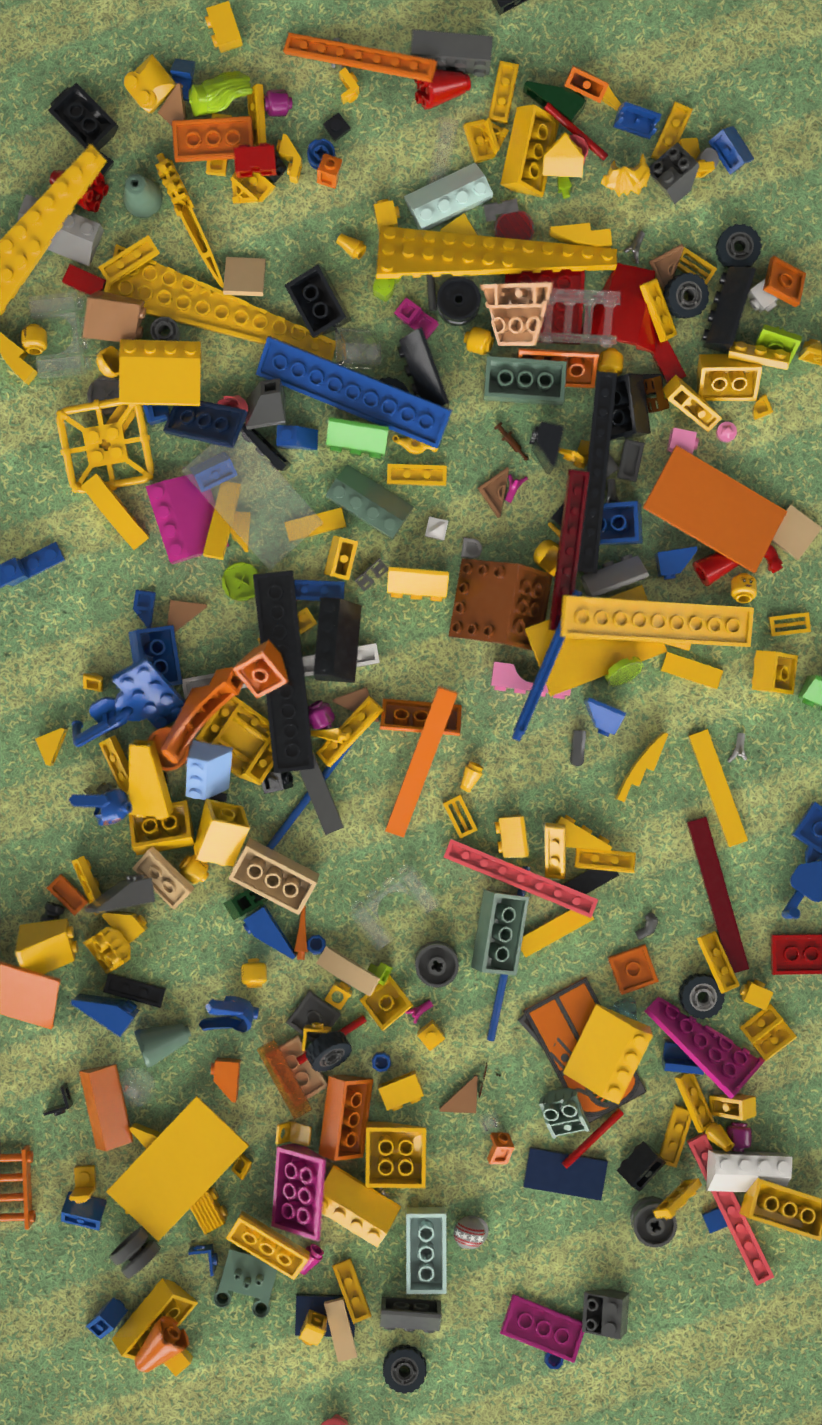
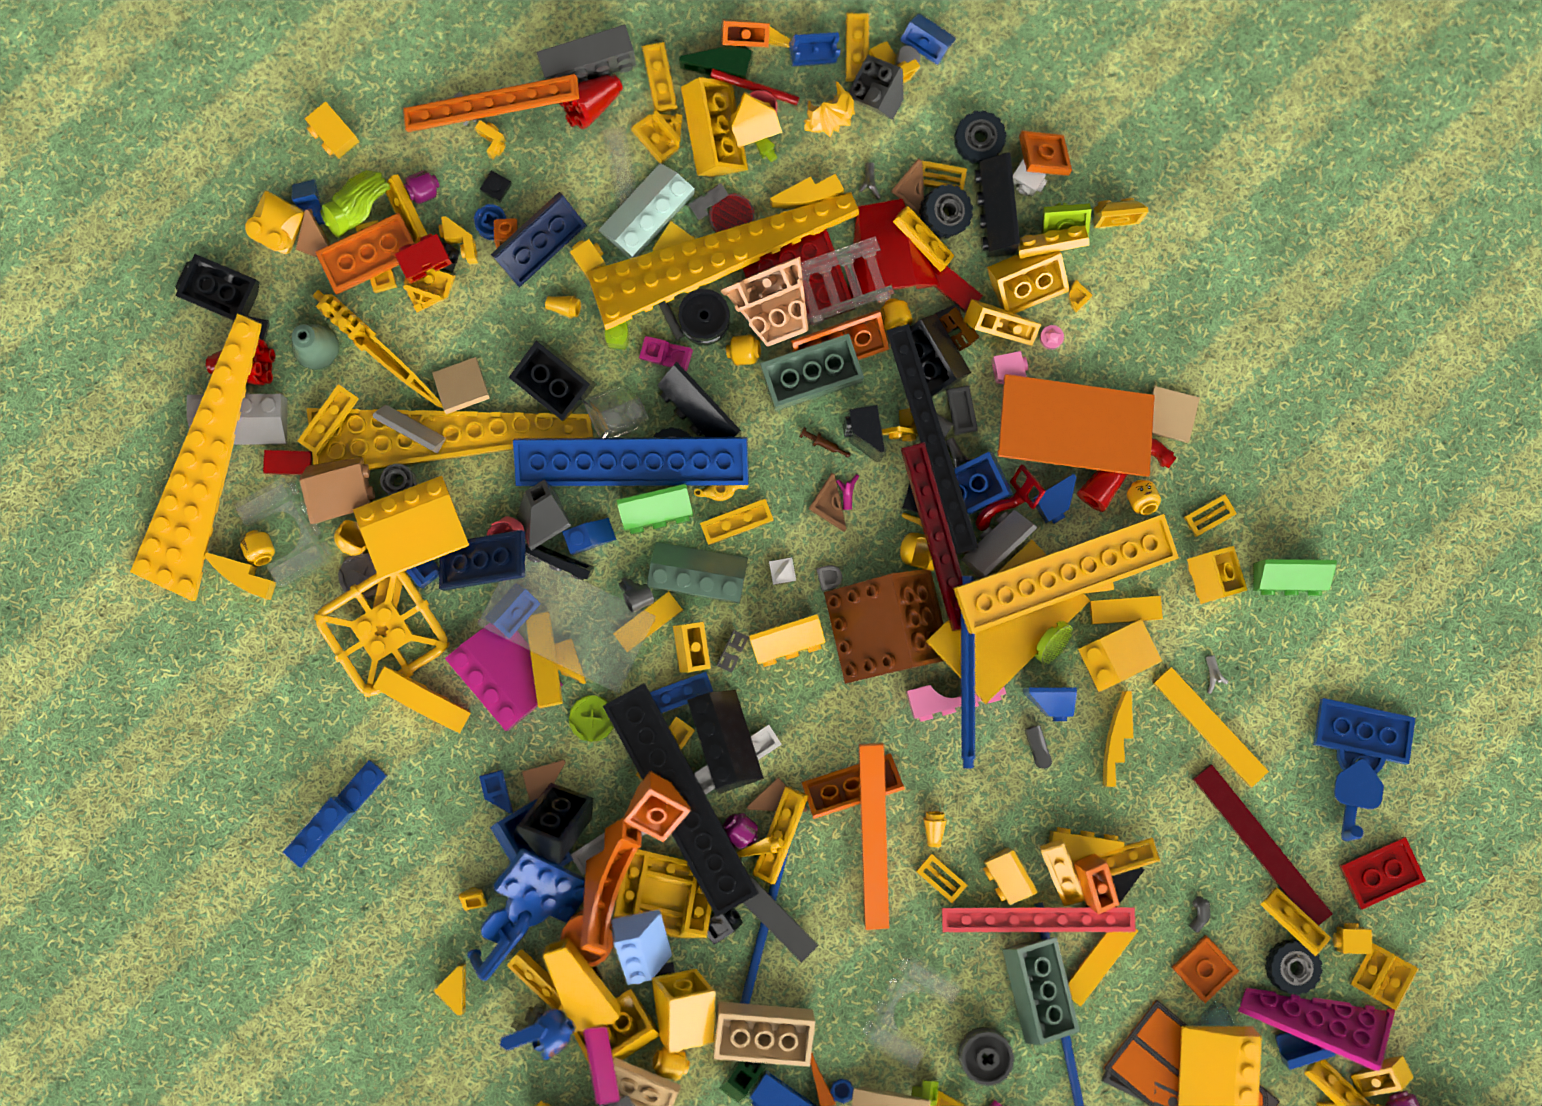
camera: 25 degrees left, 5 degrees down
none -> light grey slope [373,405,446,453]
none -> dark blue tile [491,192,587,288]
none -> black slope [517,783,593,864]
none -> dark pink slope [584,1027,620,1105]
none -> dark grey axle [619,577,654,613]
none -> red piece [976,464,1046,531]
none -> orange brick [1073,853,1119,914]
none -> yellow slope [1077,619,1162,692]

